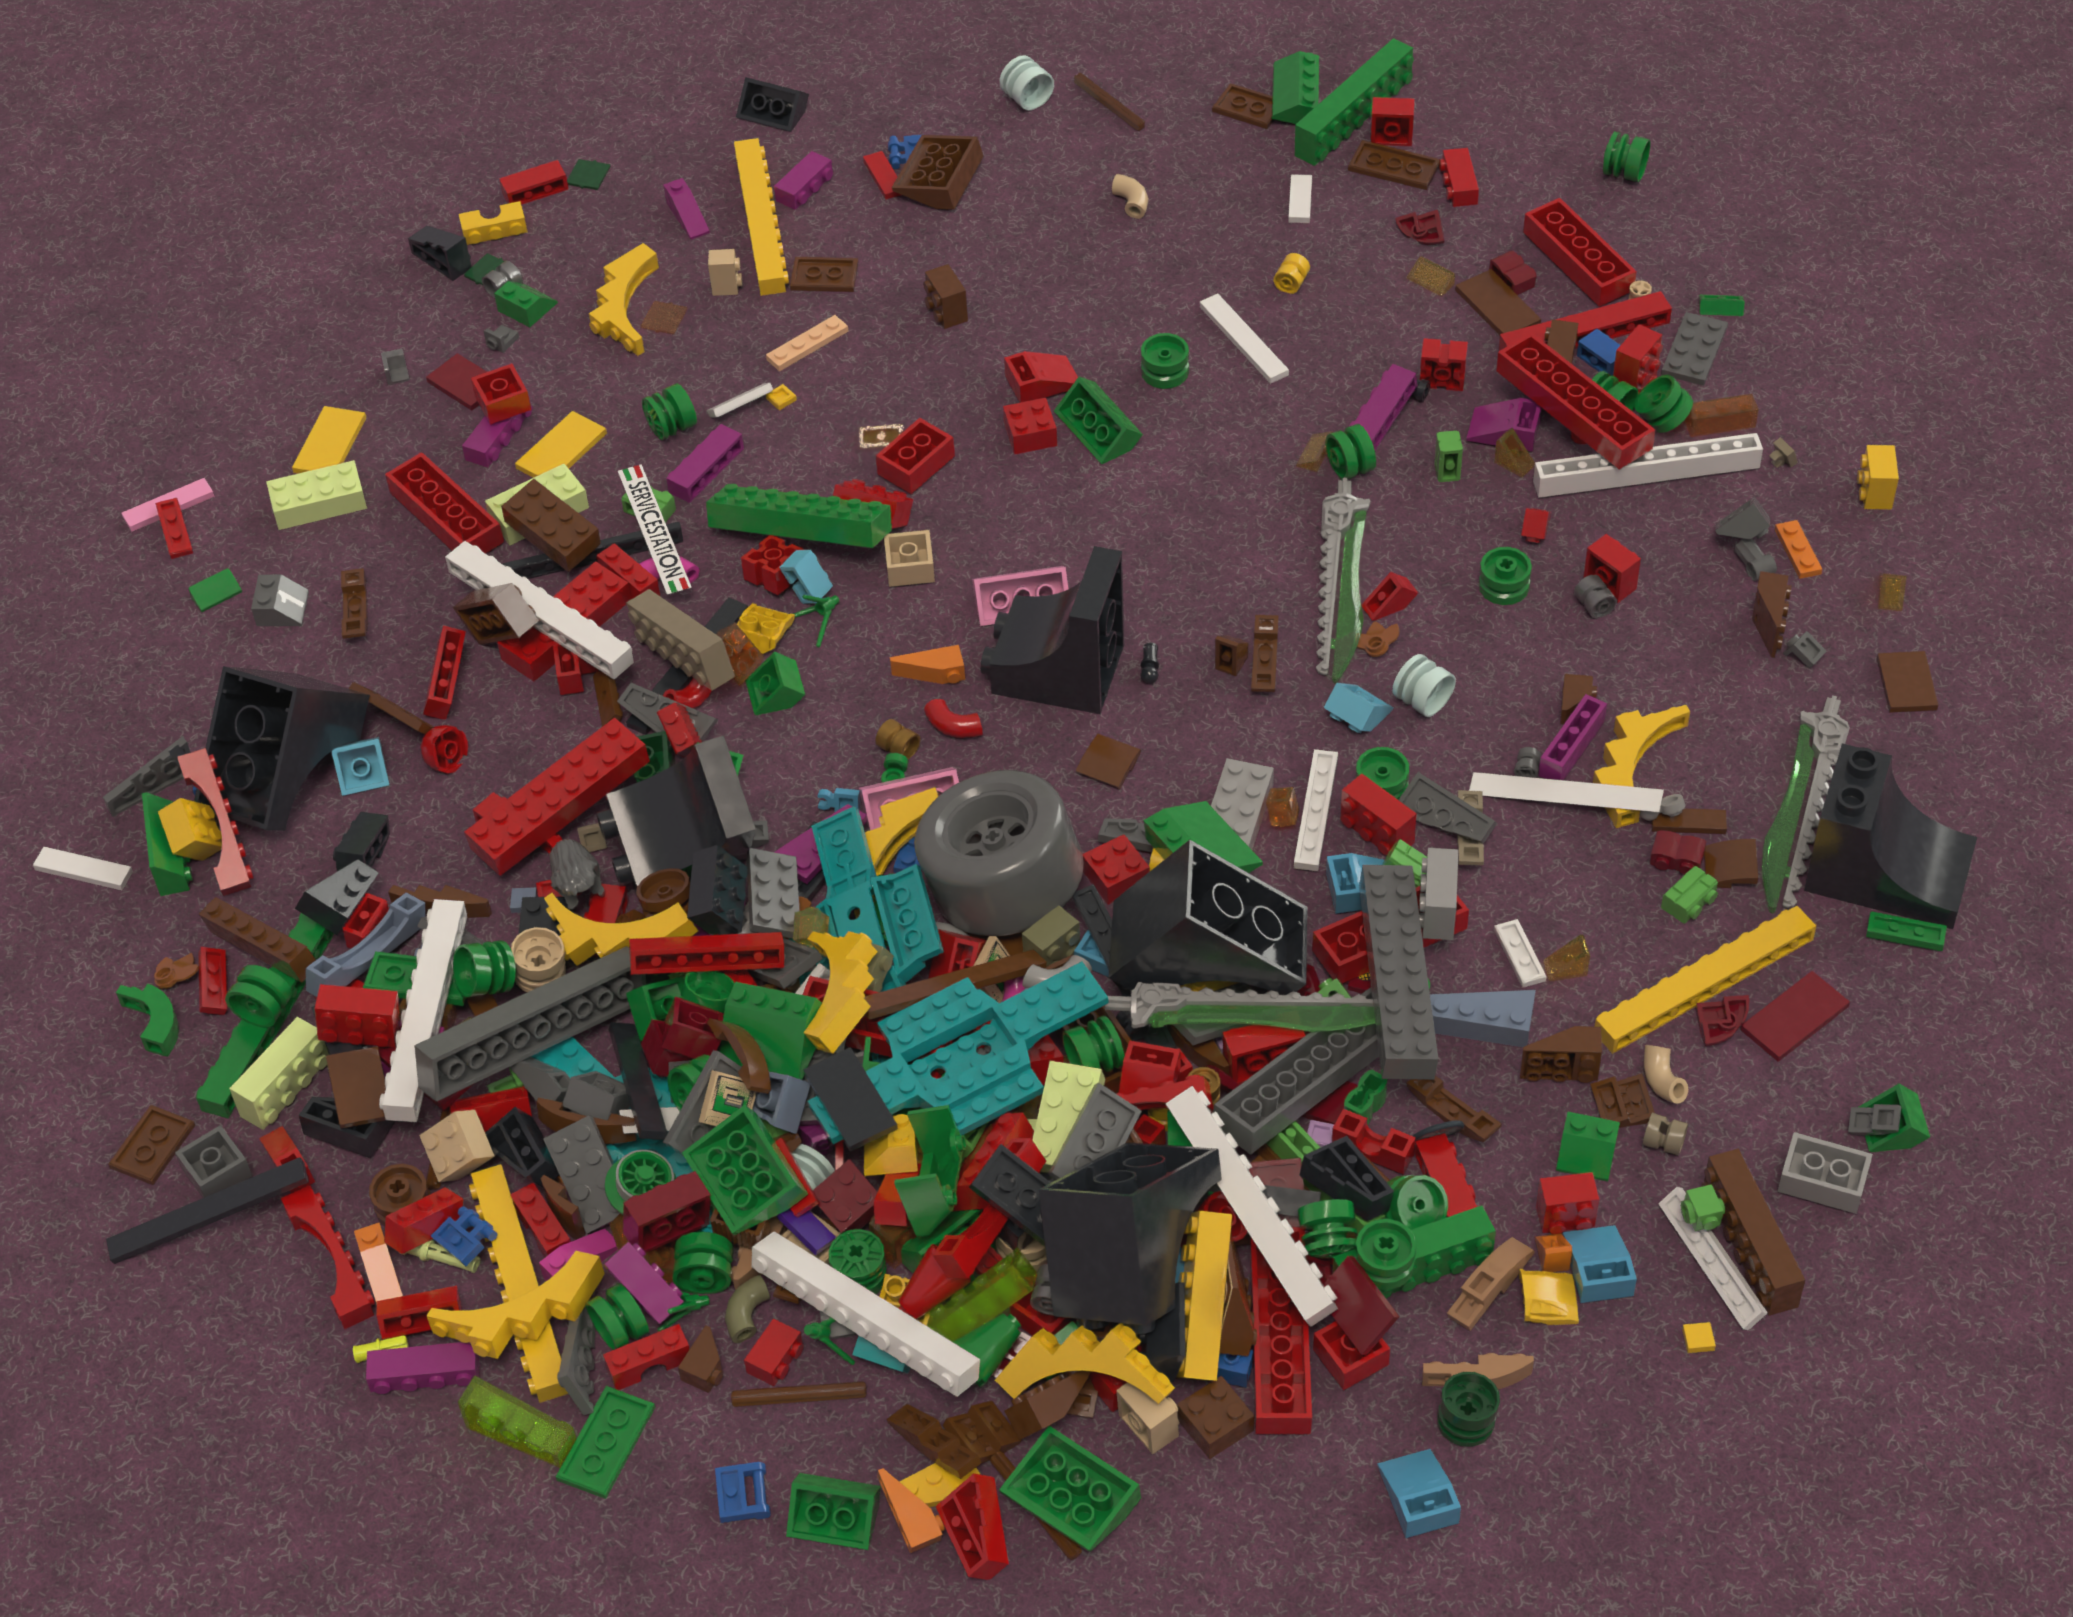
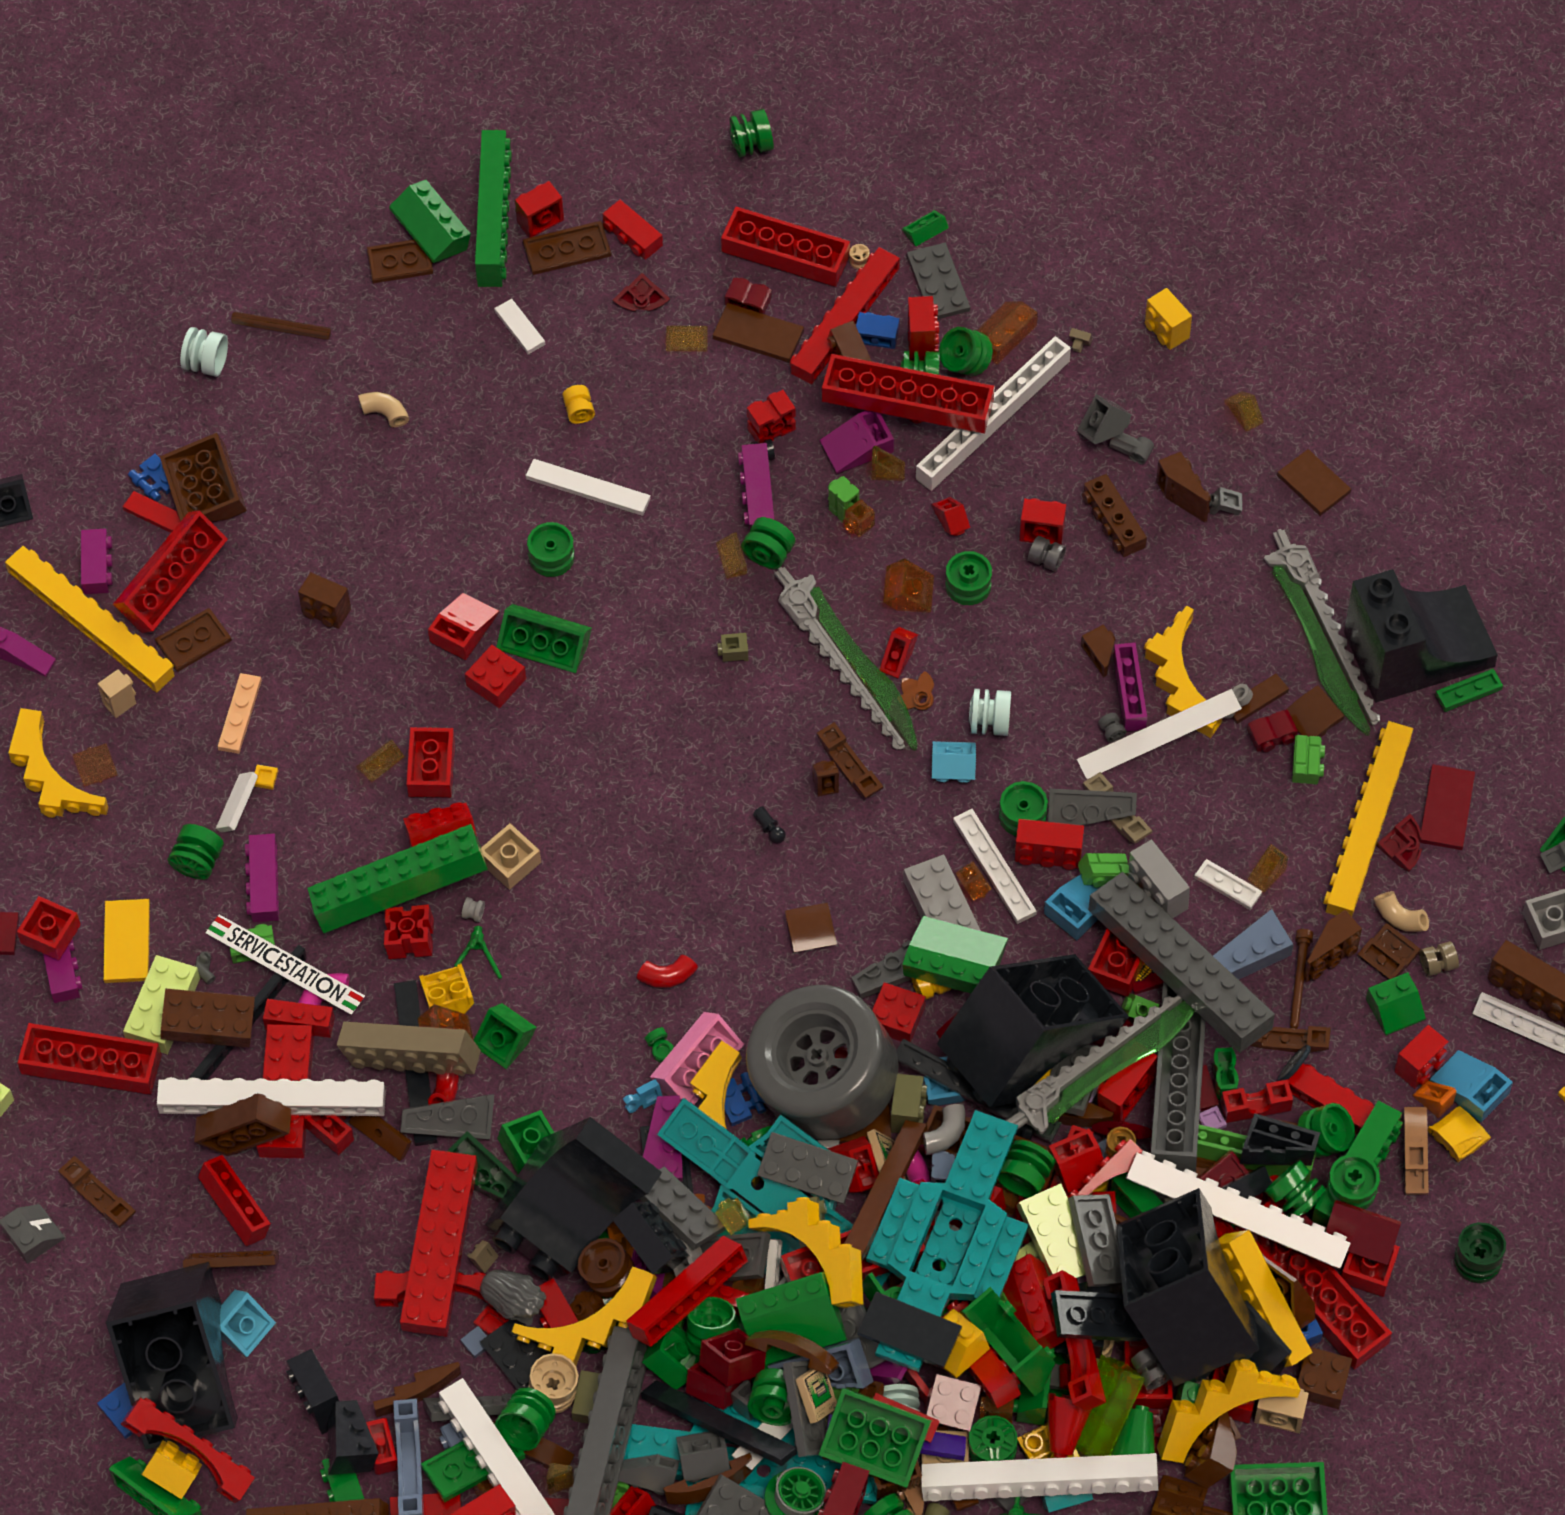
camera: 40 degrees left, 10 degrees up
dark grey wing [103,736,191,817] -> none
red cylinder [421,725,468,773] -> none
red brick [657,702,702,757] -> none
medium azure piece [779,550,833,603] -> none
pearl gold wheel [875,719,921,760] -> none
orange slope [890,645,965,684] -> none
bright pink slope [972,566,1069,626] -> none
black brick [980,546,1125,715] -> none
dark azure slope [1377,1449,1461,1538] -> none
medium nougat slope [1422,1353,1534,1390] -> none
bright green brick [1680,1185,1725,1231] -> none
orange plate [1775,520,1822,579] -> none
none -> red brick [113,510,228,633]
none -> dark grey arm [195,951,216,985]
none -> light grey wheel [462,897,485,922]
none -> olive brick [717,633,749,662]
none -> dark grey plate [757,1132,859,1204]
none -> clear orange brick [843,499,875,537]
none -> clear orange slope [883,558,934,613]
none -> reddish brown brick [1082,474,1147,557]
none -> reddish brown piece [1290,929,1314,1029]

